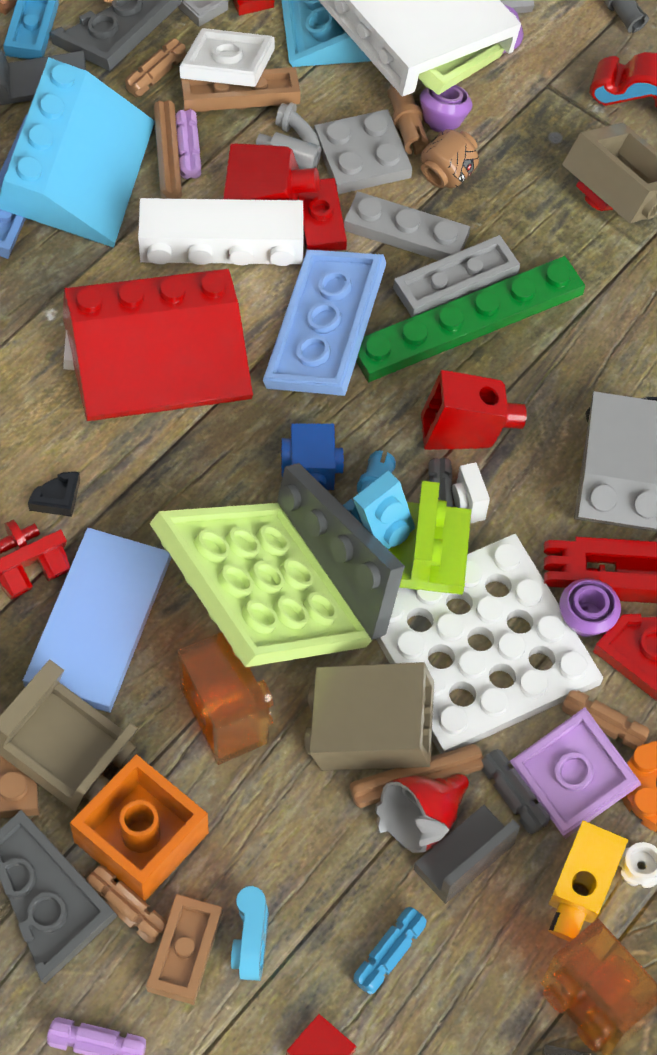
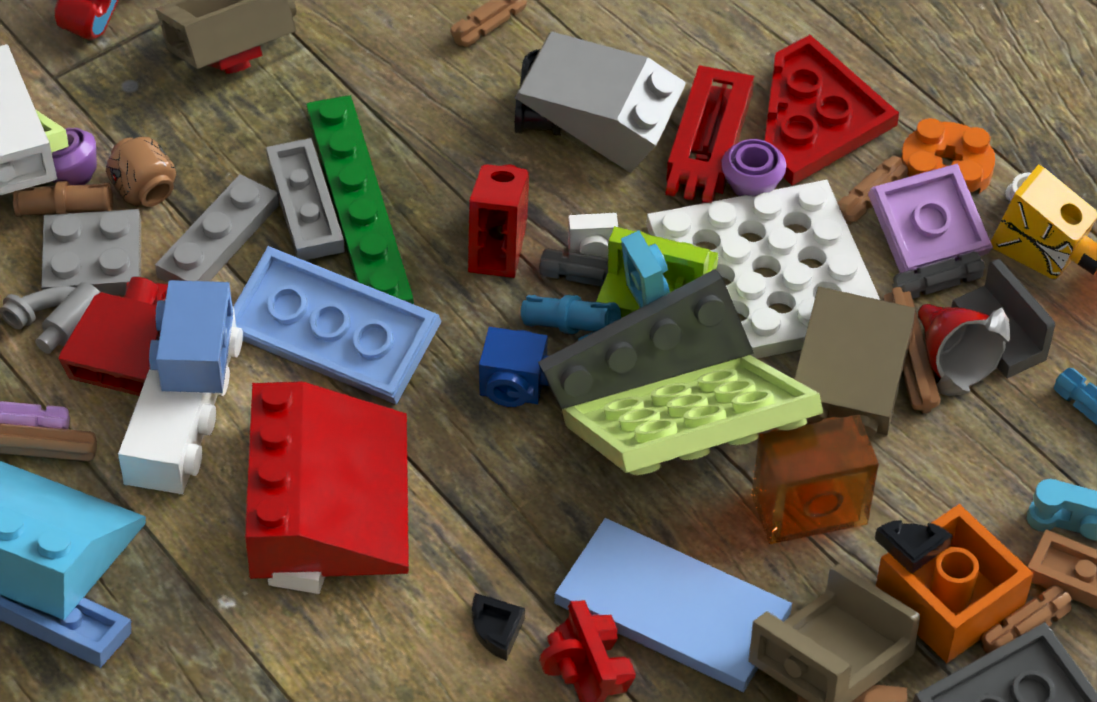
camera: 75 degrees left, 10 degrees down
none -> medium blue brick [149,280,233,393]
none -> black tile [875,520,953,574]

